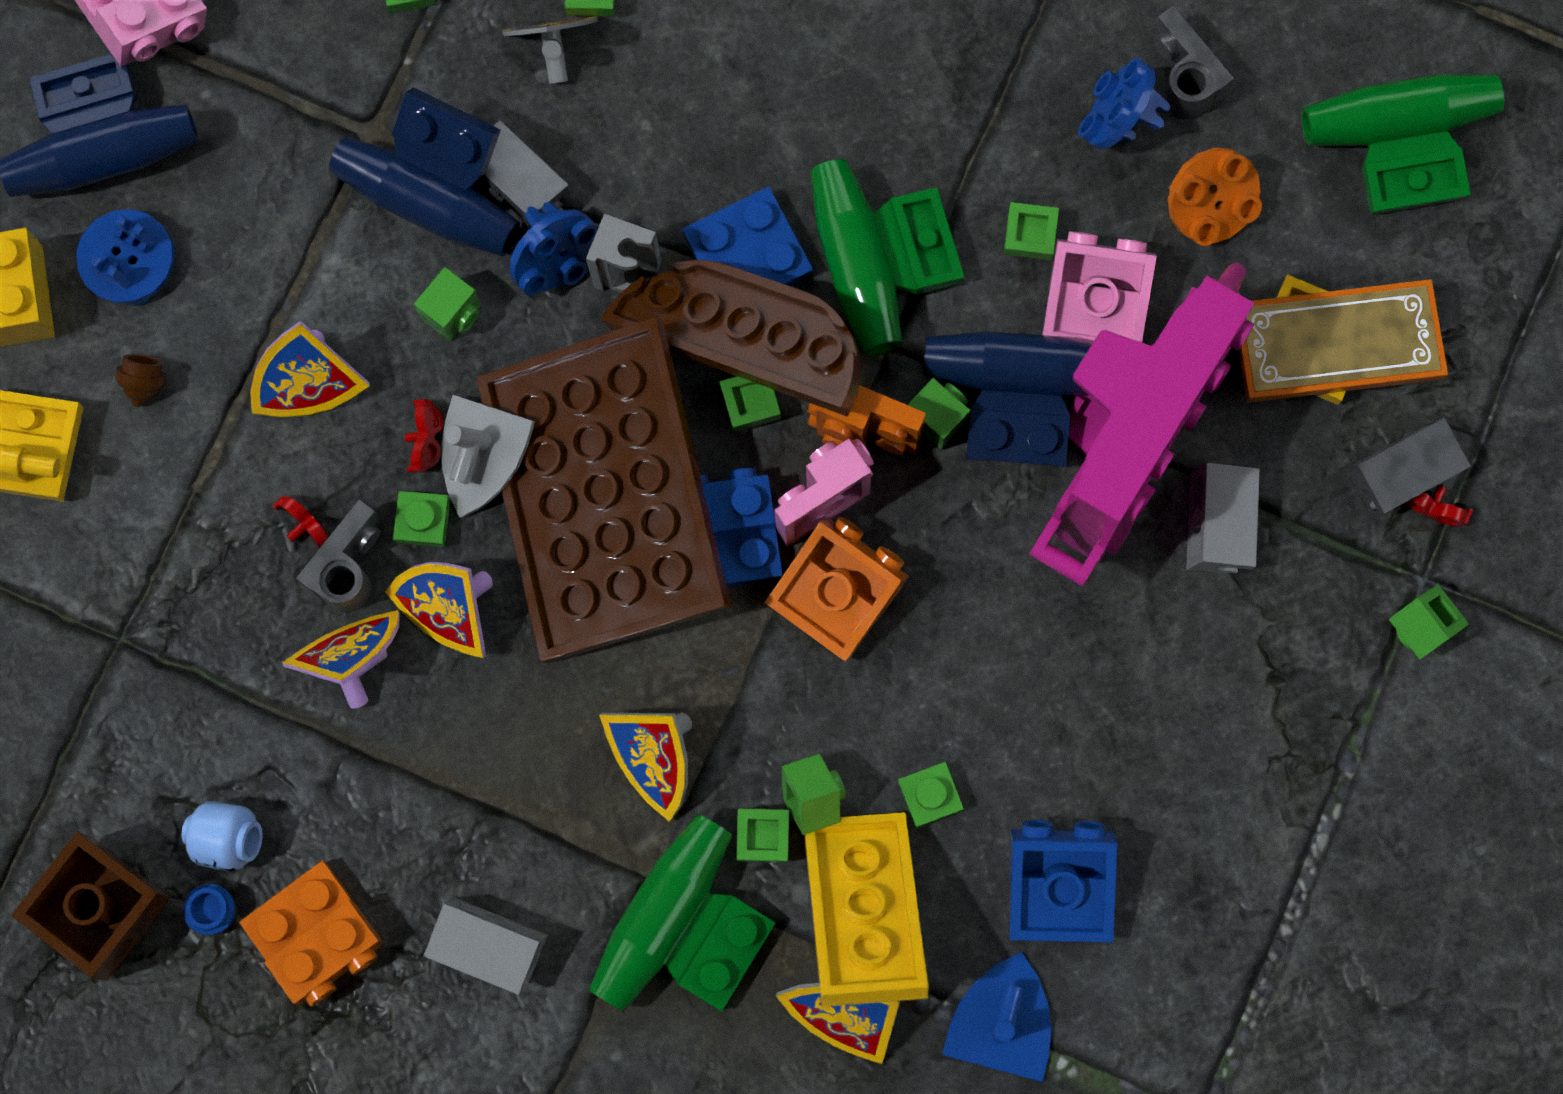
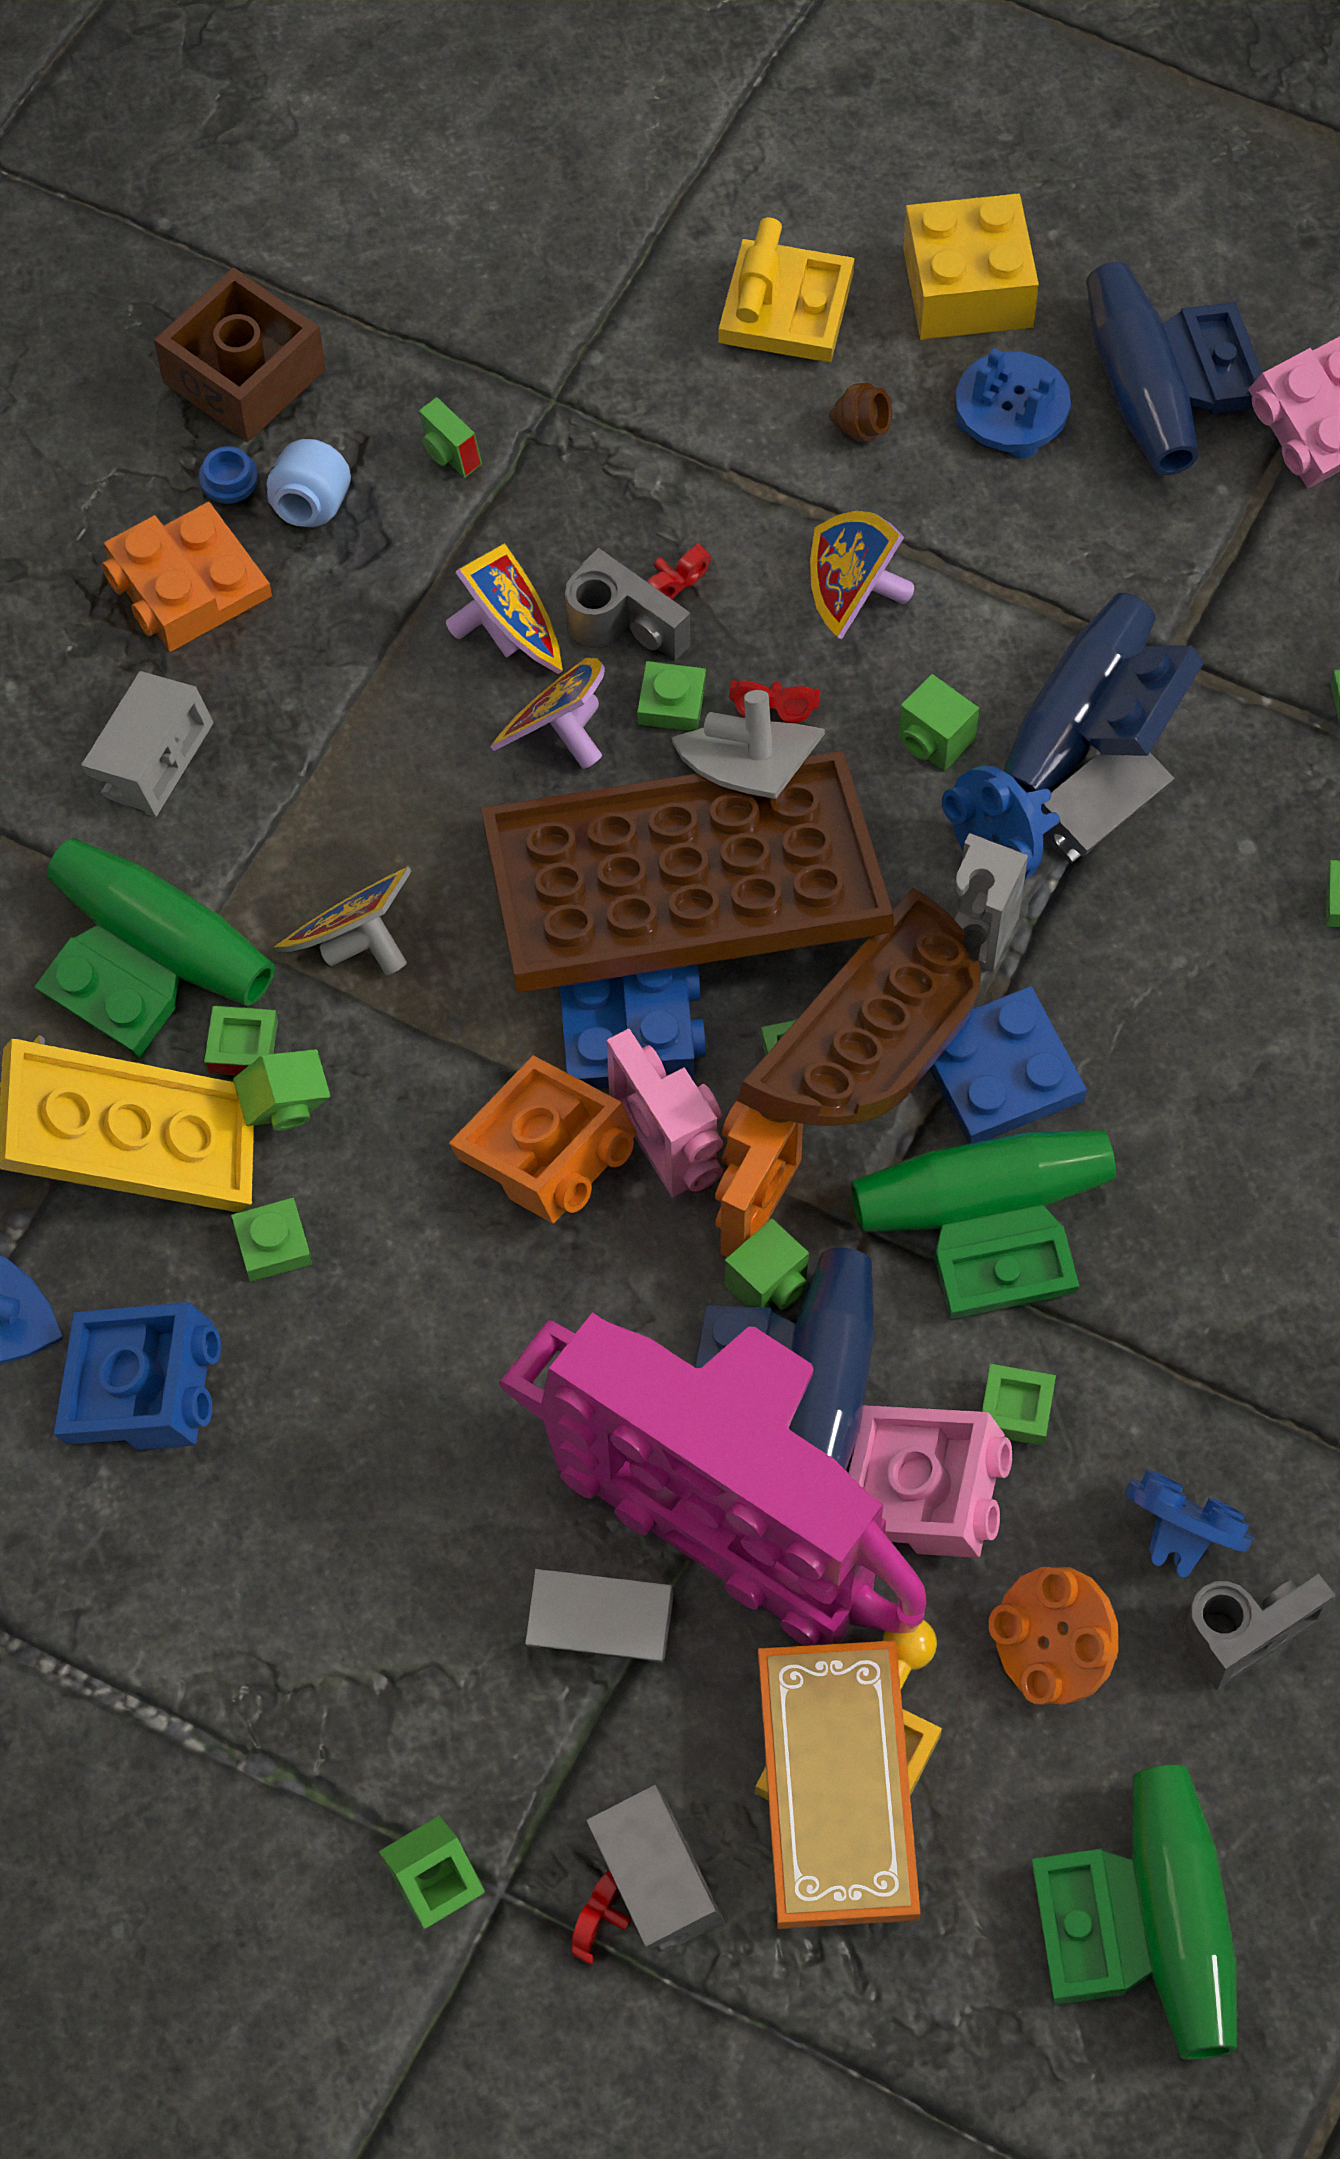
camera: 90 degrees right, 15 degrees down
light grey shield [502,16,598,83] -> none
none -> bright green plate [419,397,482,478]

